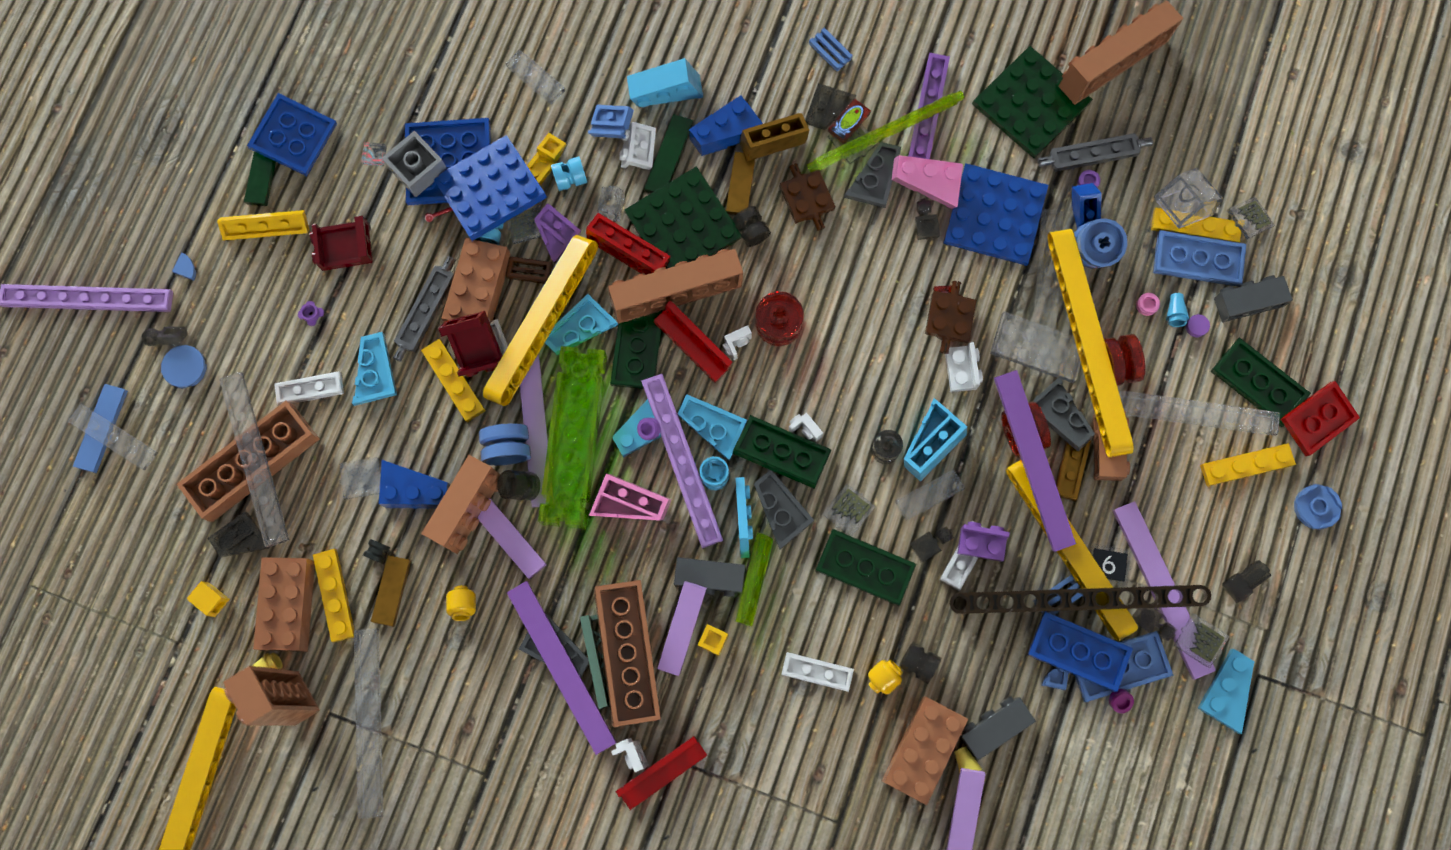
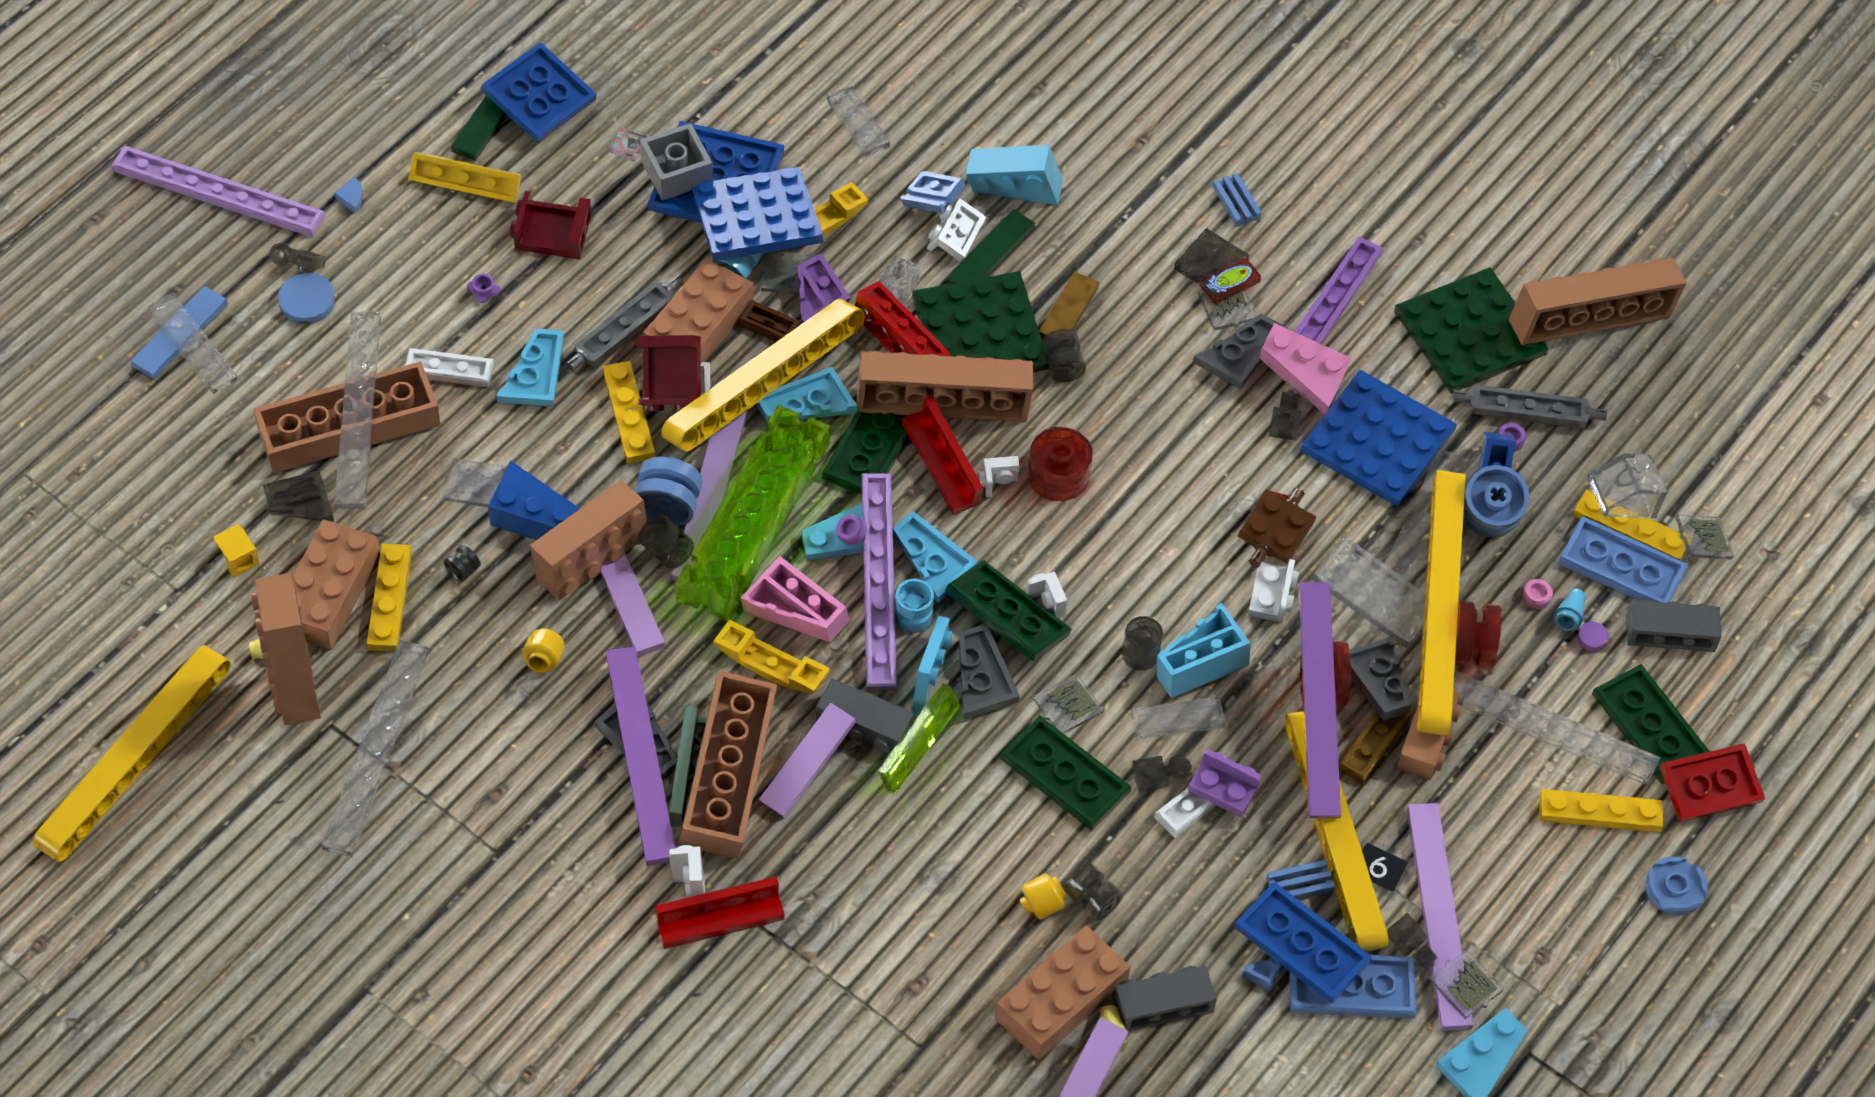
camera: 10 degrees right, 20 degrees down
pearl gold tile [371,555,411,627] -> none
red hinge [425,207,453,222] -> none
medium azure wheel [551,156,588,191] -> none
blue wedge [689,95,763,156] -> none
yellow panel [698,624,729,656] -> none
pearl gold brick [739,113,810,161] -> none
reddish brown plate [779,163,836,231] -> none
white tile [781,652,854,692] -> none
clear neon green piece [806,90,965,173] -> none
dark brown beam [949,585,1212,614] -> none
magenta tile [1109,689,1134,713] -> none
clear smoke piece [1221,560,1272,603] -> none
none -> yellow slope [713,619,831,693]

